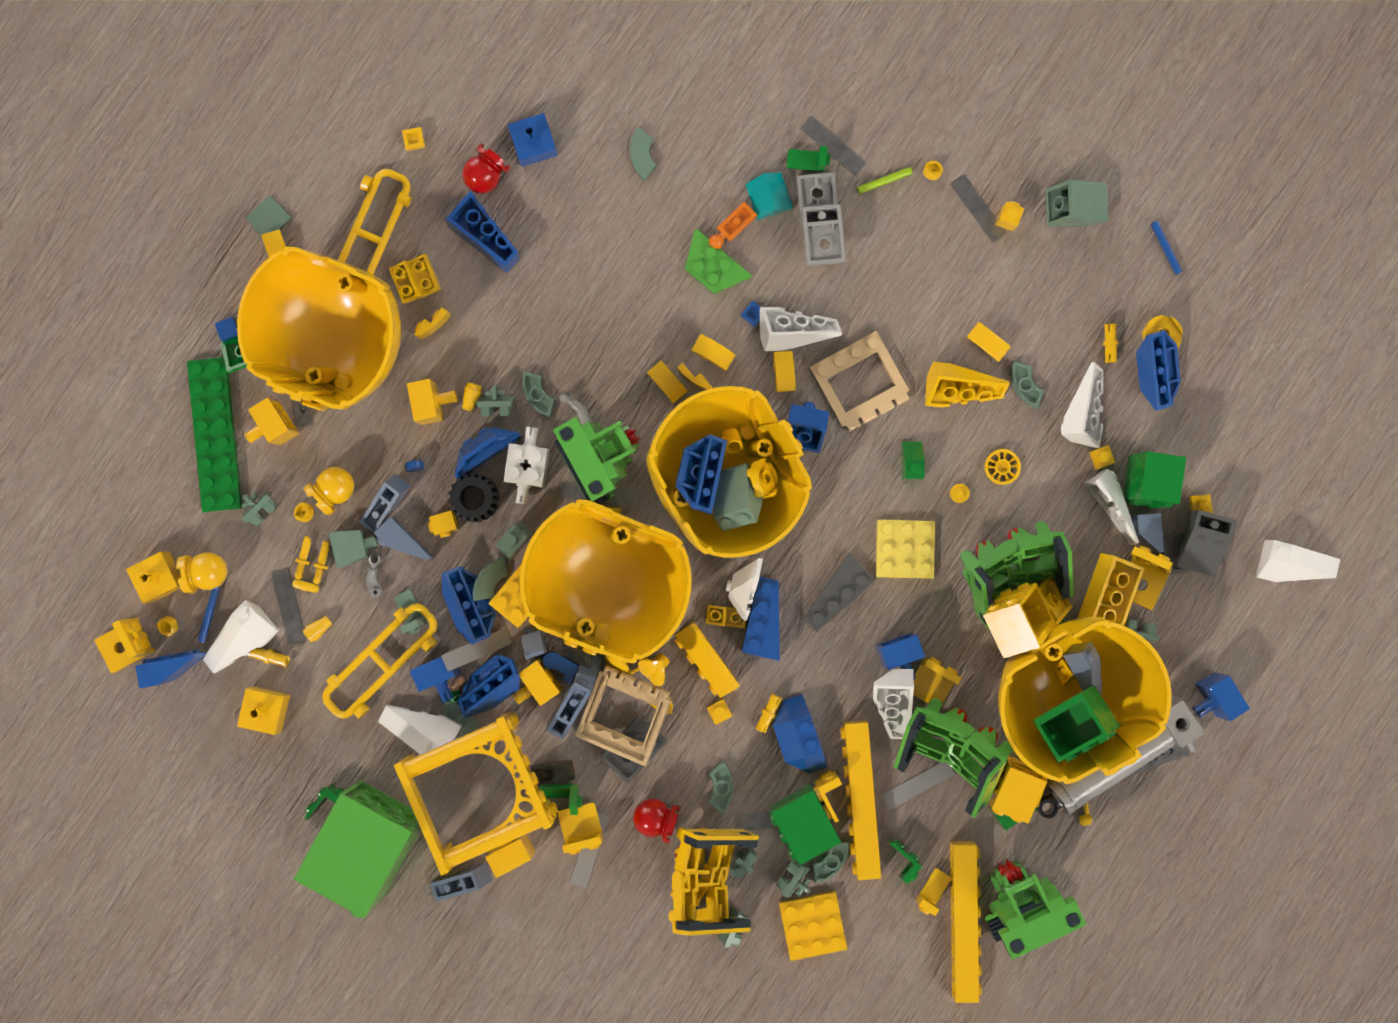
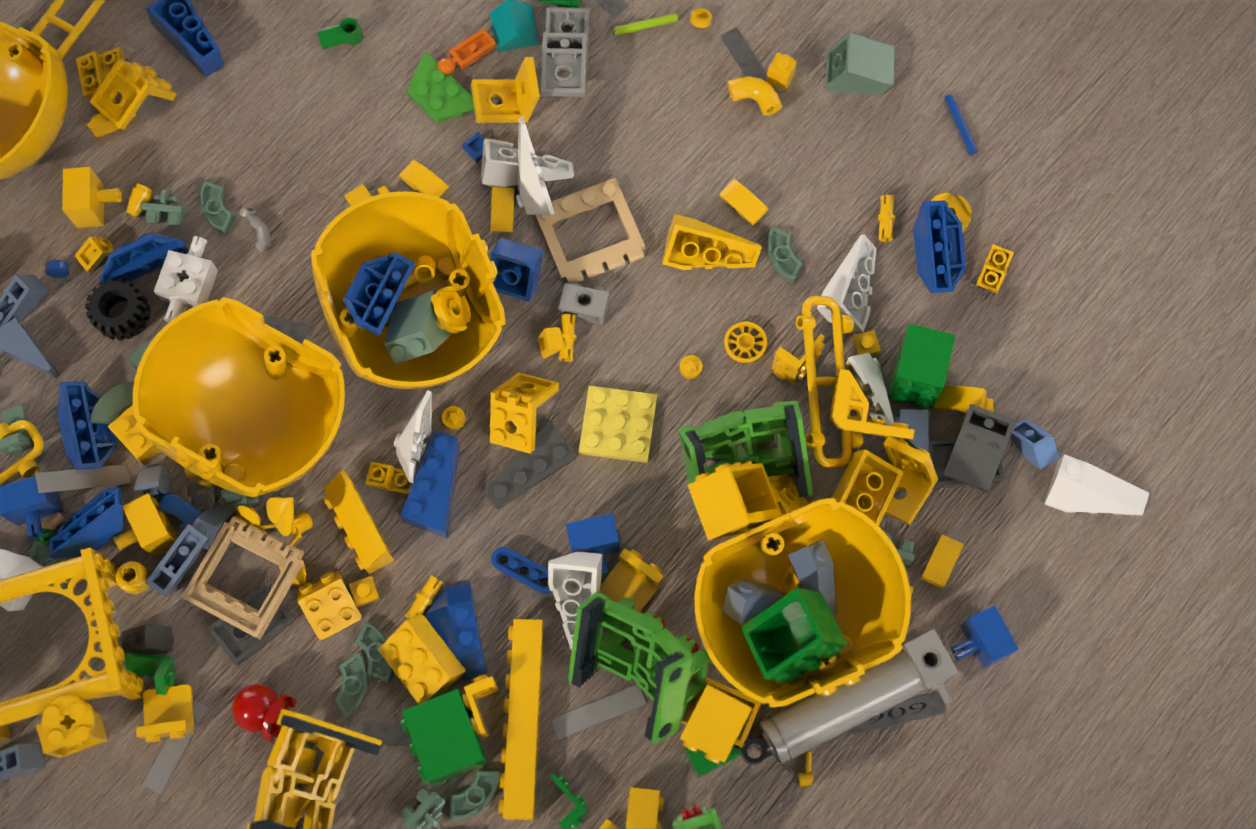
camera: 10 degrees right, 15 degrees down
yellow brick [428,510,460,538] -> none
bright green container [553,417,641,504] -> none
sand green hips [730,848,757,878] -> none
green slope [902,442,925,480] -> none
none -> yellow plate [42,694,96,746]
none -> yellow bracket [74,237,114,272]
none -> yellow bracket [90,59,177,130]
none -> yellow head [116,561,151,594]
none -> yellow bracket [296,570,361,640]
none -> green piece [317,17,363,50]
none -> sand green tile [355,621,393,684]
none -> yellow brick [378,614,466,704]
none -> yellow tile [442,406,466,430]
none -> yellow bracket [471,57,540,123]
none -> yellow bracket [490,372,559,454]
none -> blue plate [491,547,553,594]
none -> white wedge [516,117,555,215]
none -> yellow slope [537,327,565,359]
none -> light grey brick [558,283,610,325]
none -> yellow pin [558,314,576,362]
none -> slope [722,579,786,624]
none -> yellow cylinder [727,76,783,116]
none -> yellow bracket [771,334,825,385]
none -> yellow bar [796,296,863,468]
none -> yellow bracket [829,369,914,440]
none -> yellow slope [921,534,964,589]
none -> yellow slope [934,386,987,413]
none -> yellow slope [976,244,1014,294]
none -> medium blue slope [1010,418,1060,470]

